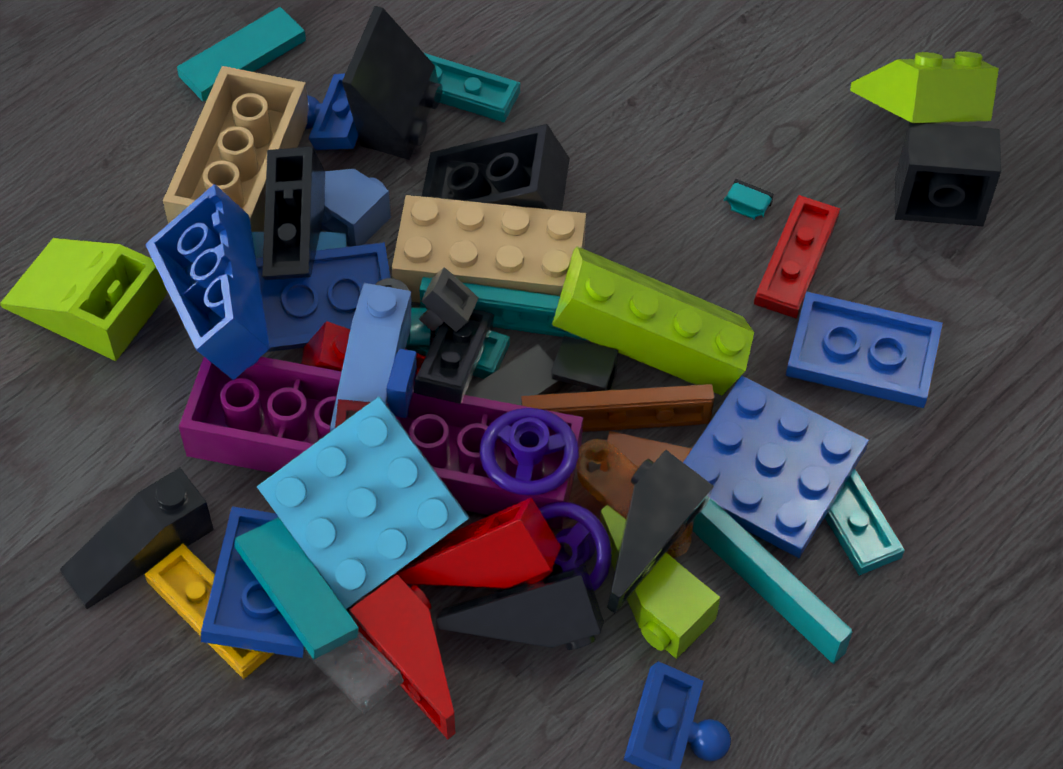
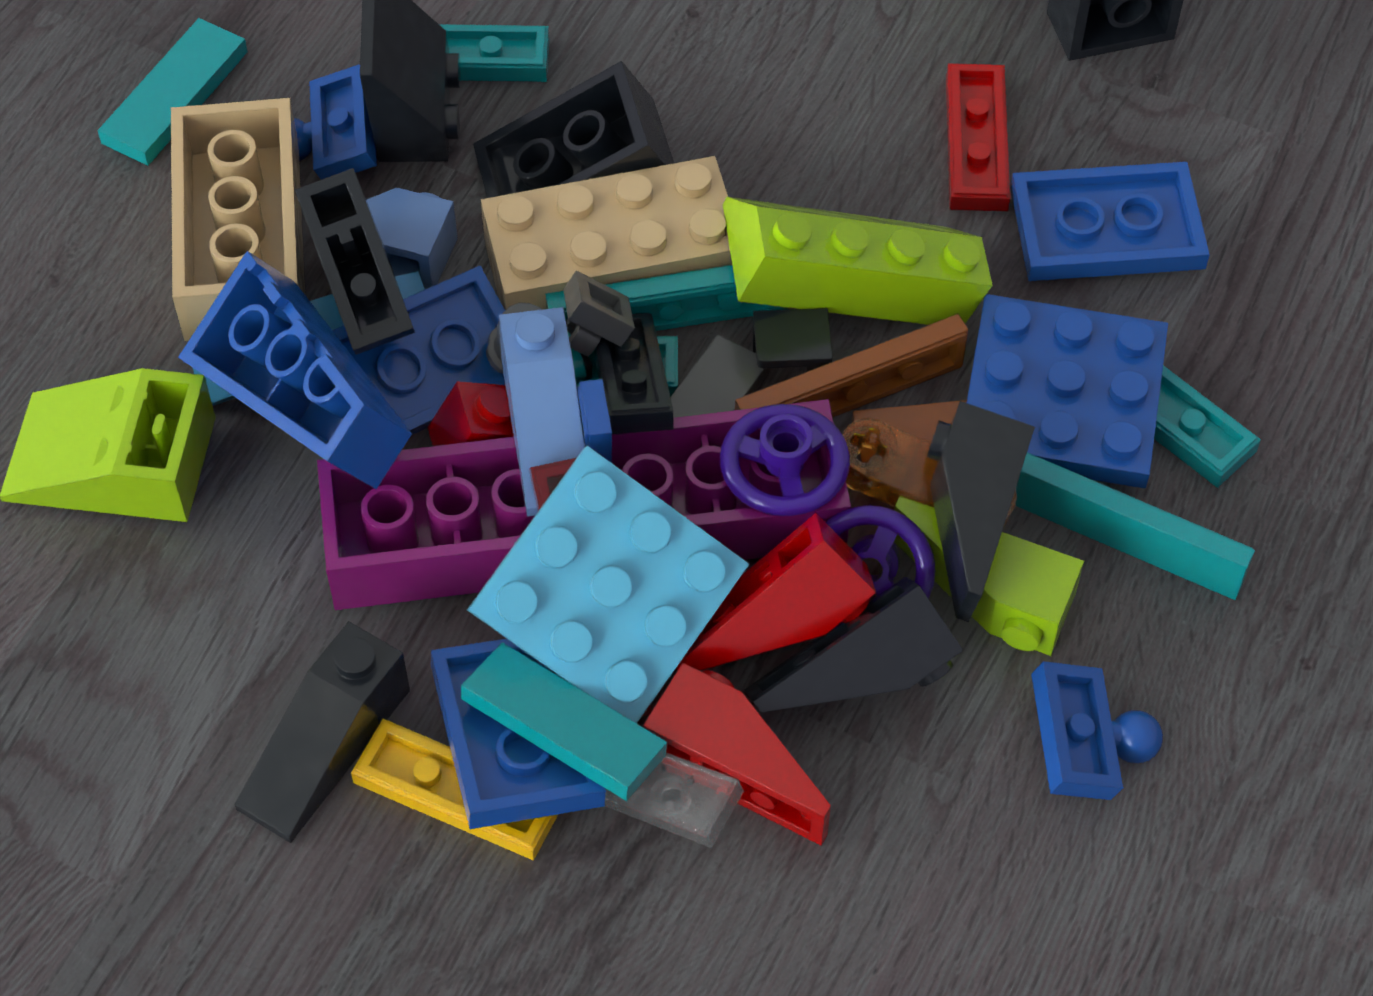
camera: 20 degrees left, 0 degrees up
teal piece [723,179,774,220] -> none

